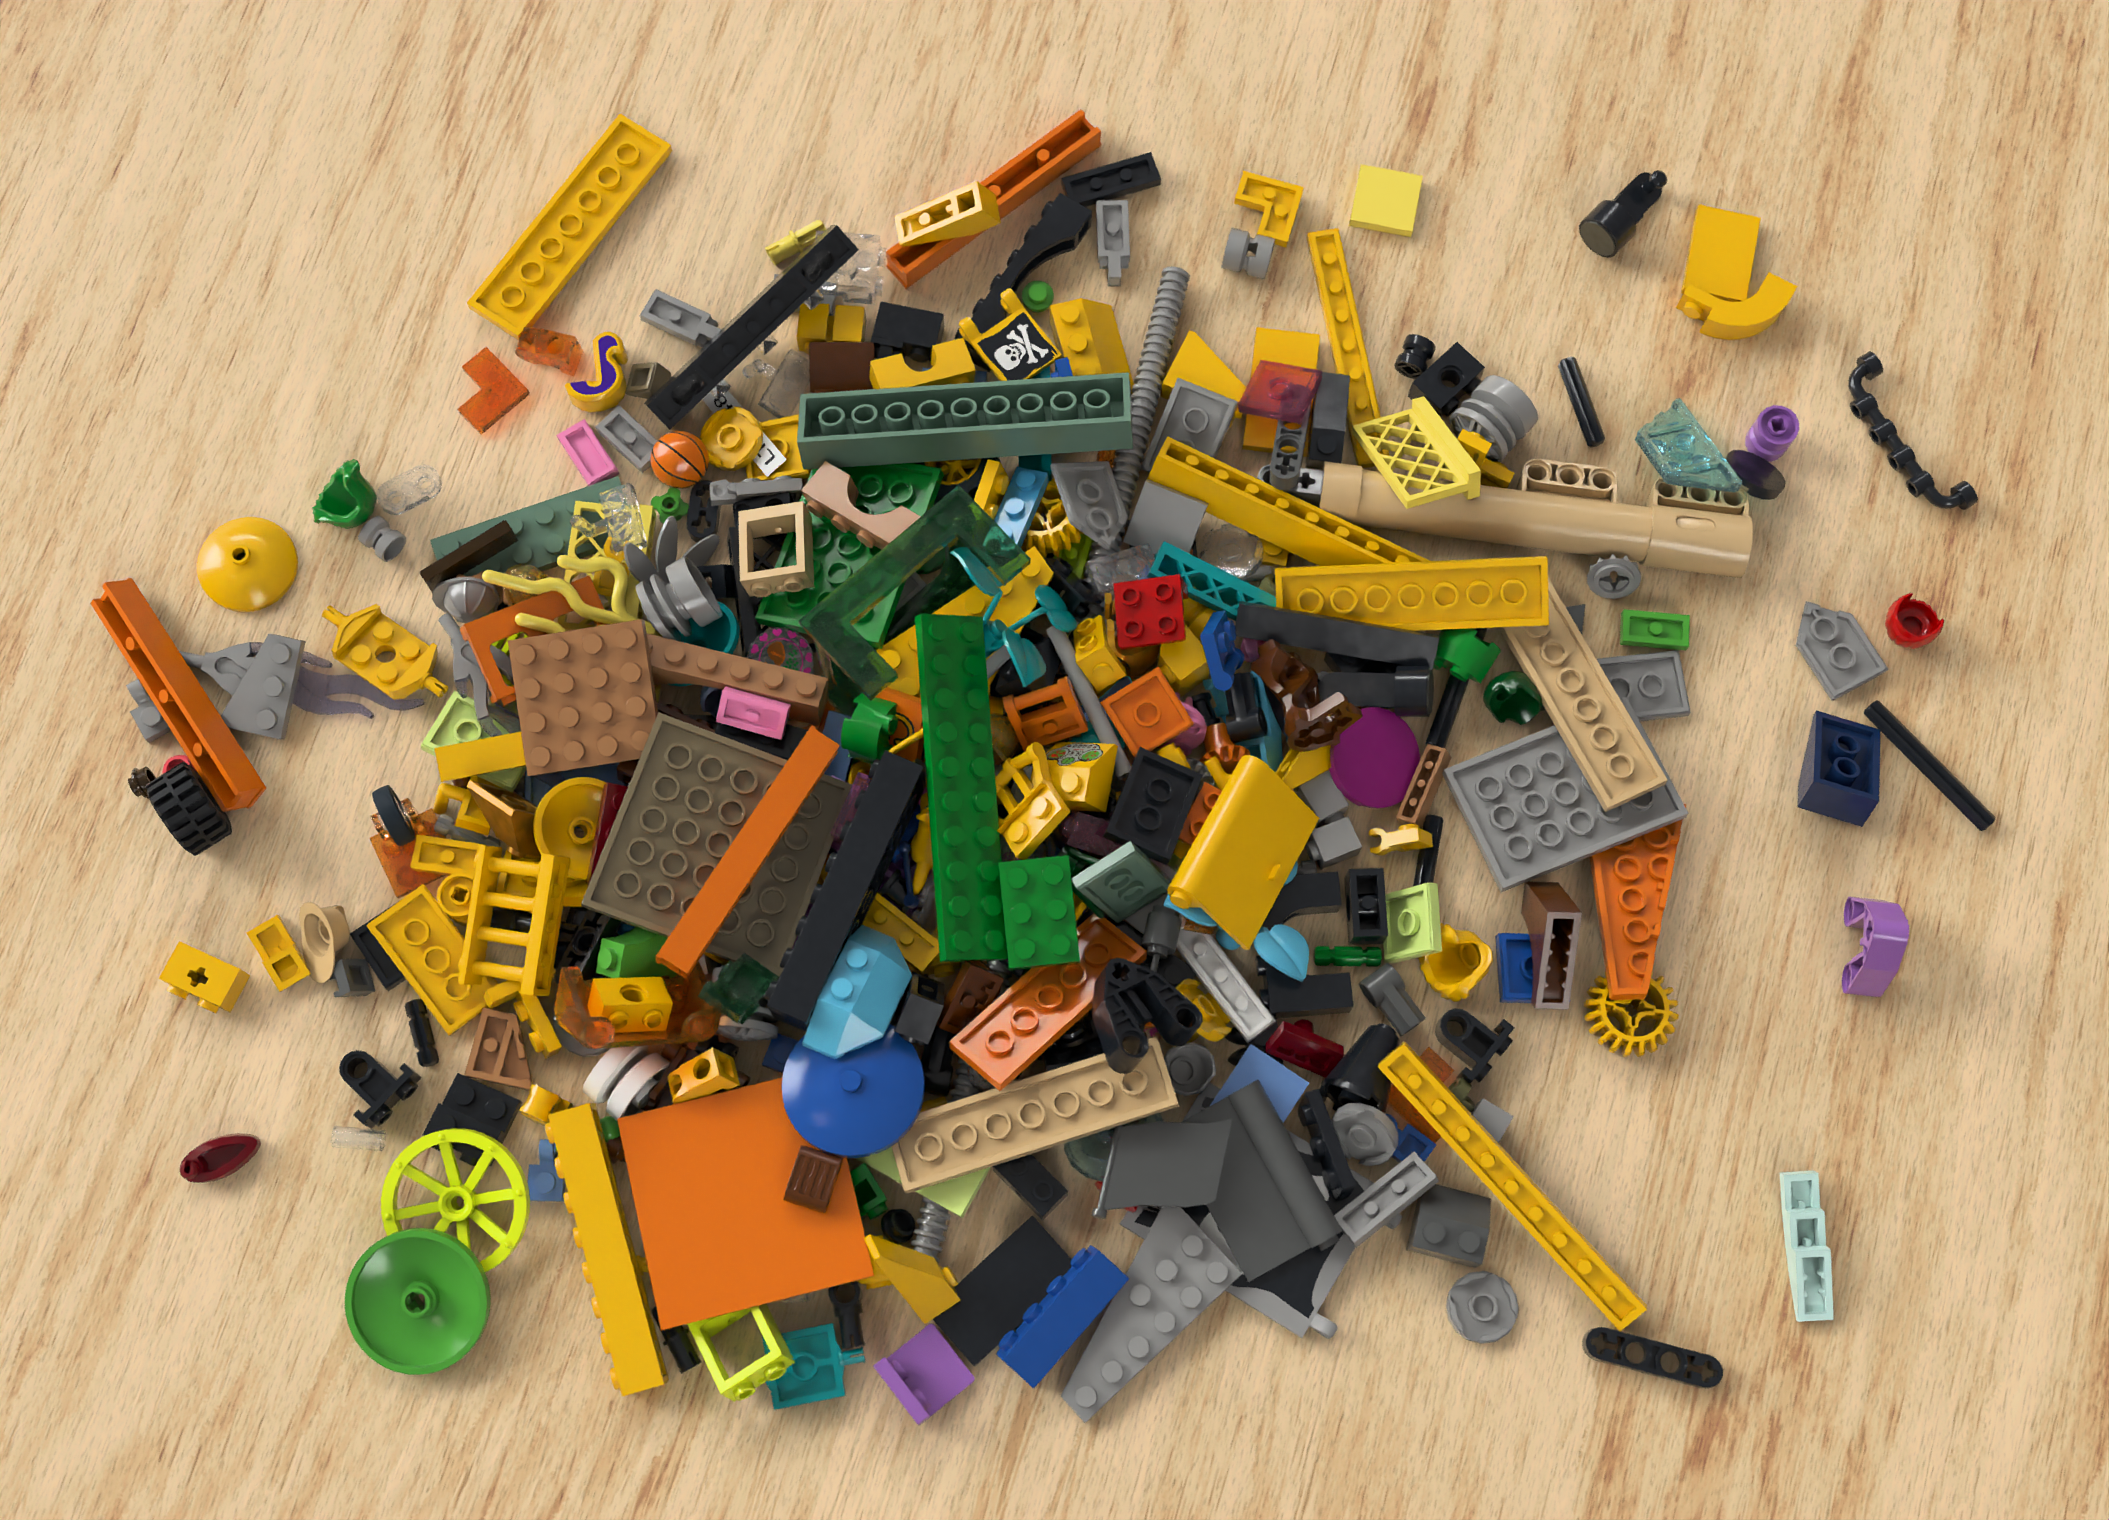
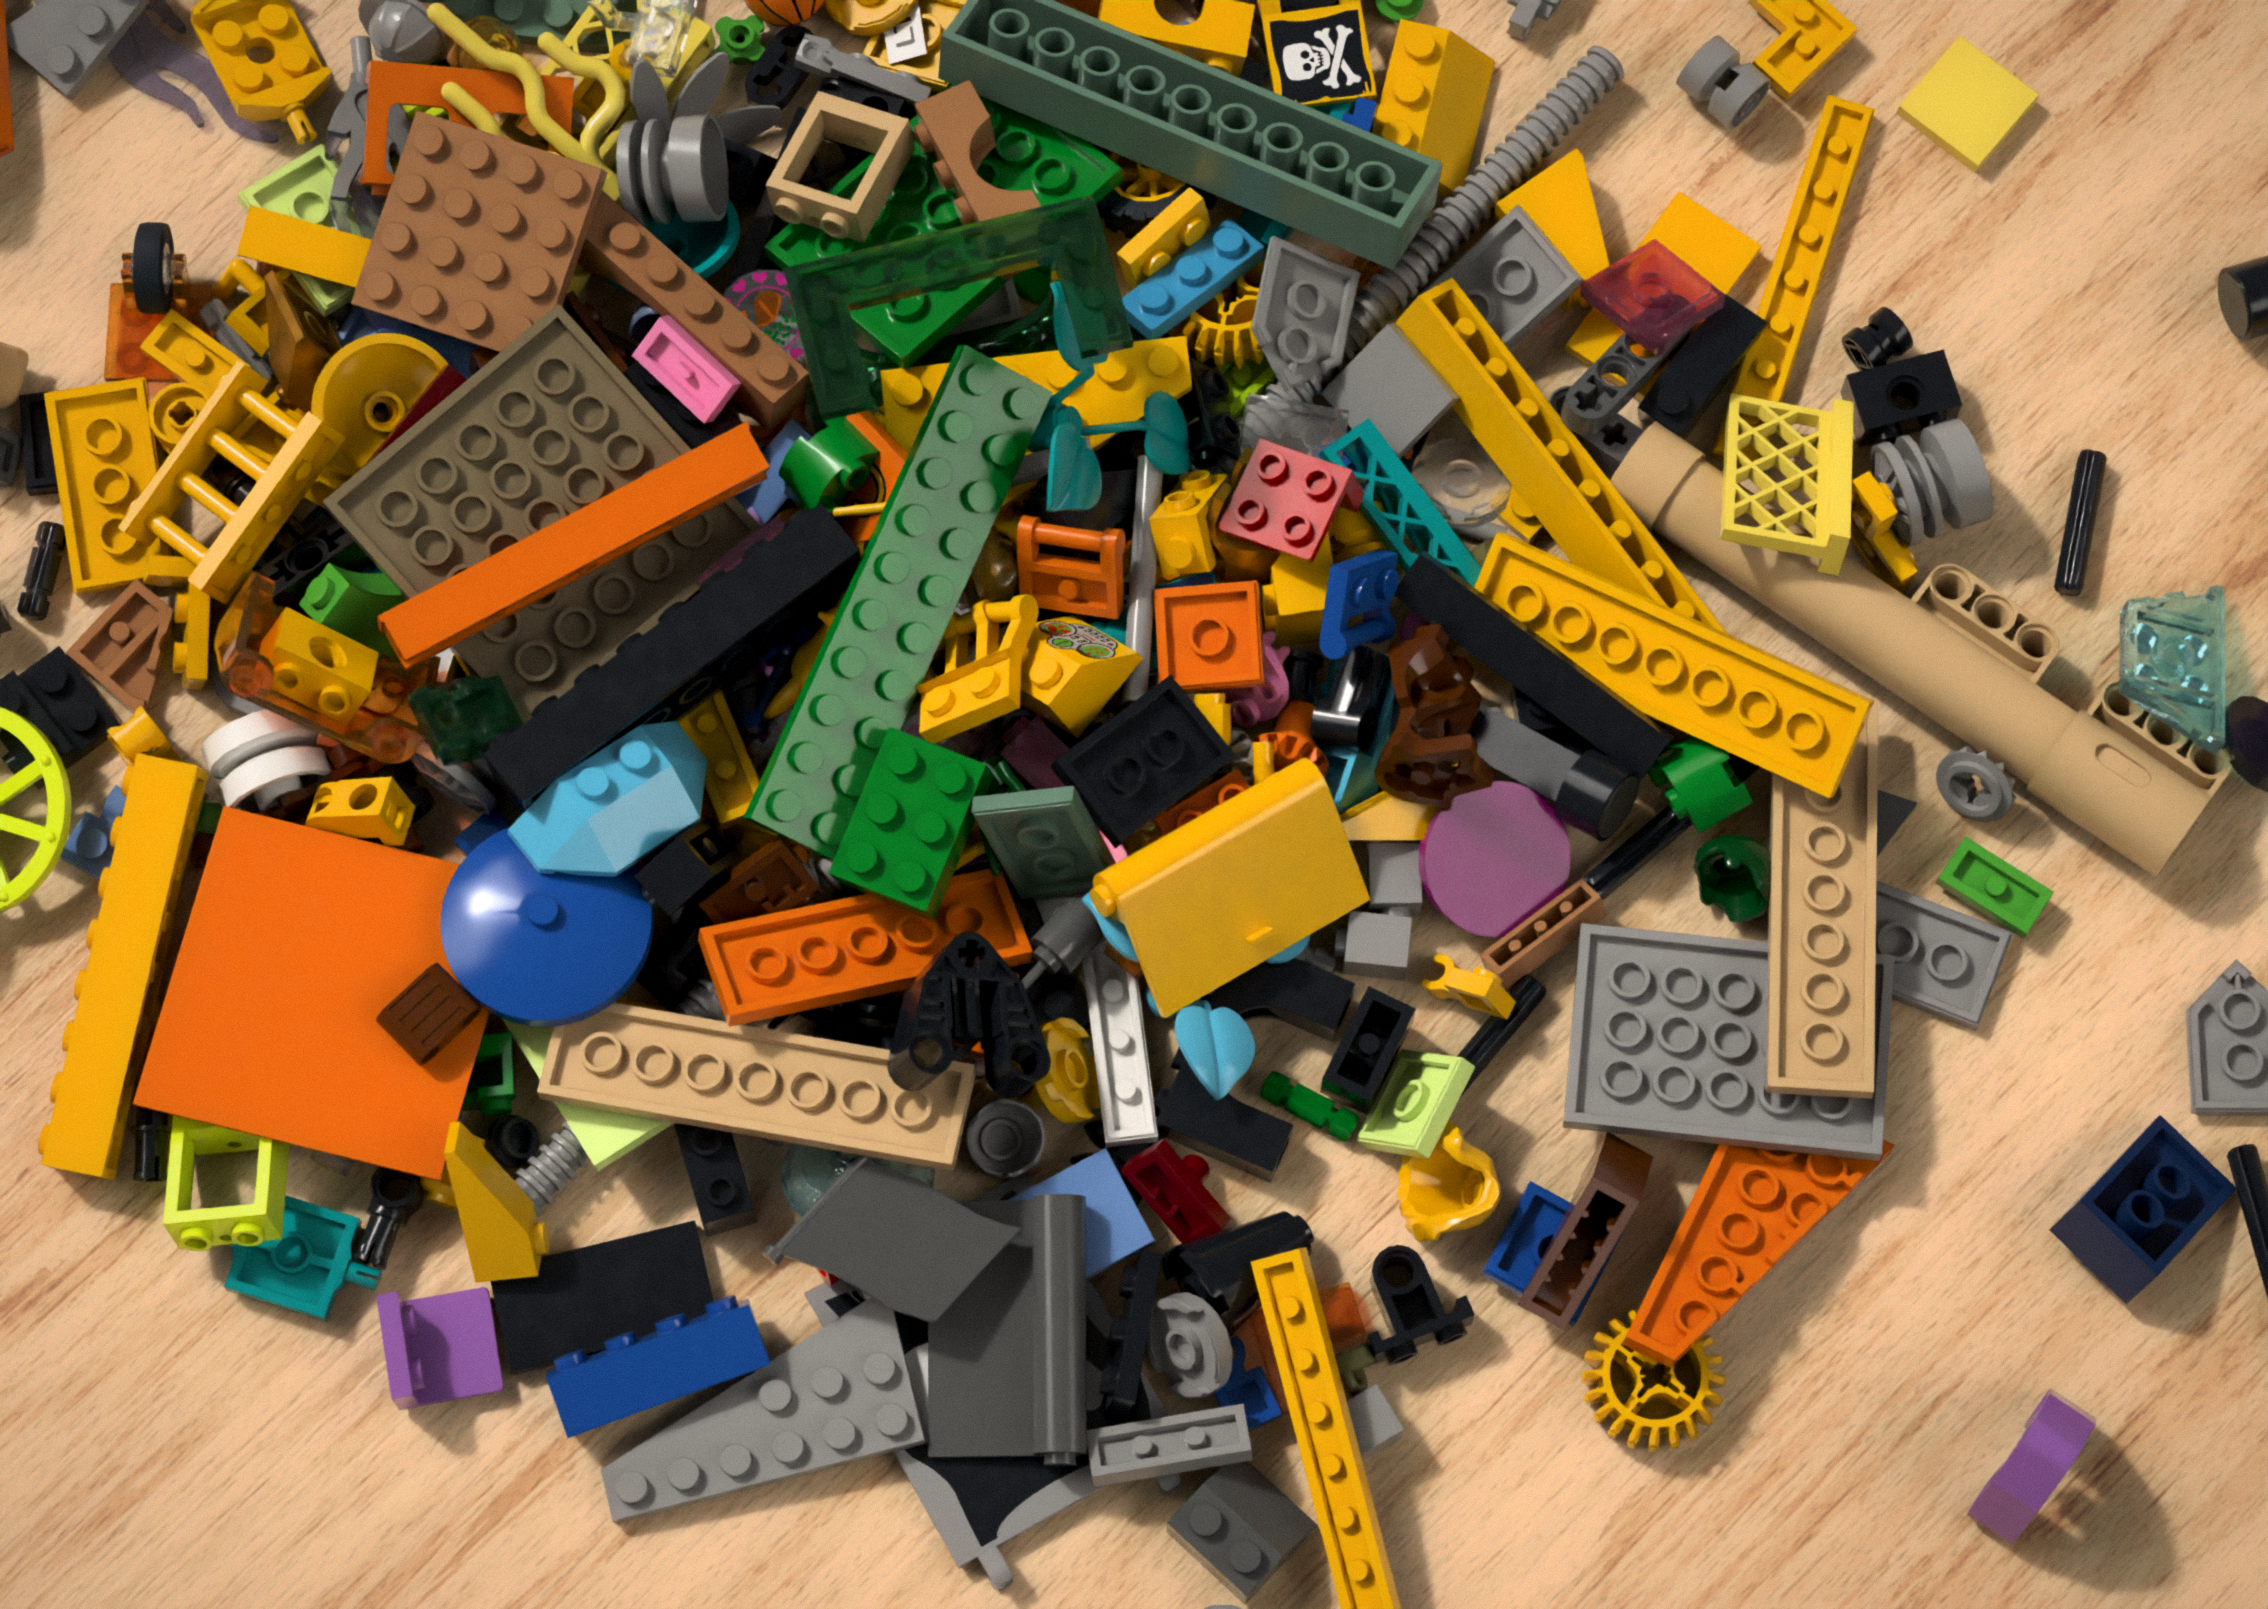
camera: 30 degrees right, 0 degrees up
dark grey piece [1359,963,1426,1036] -> none

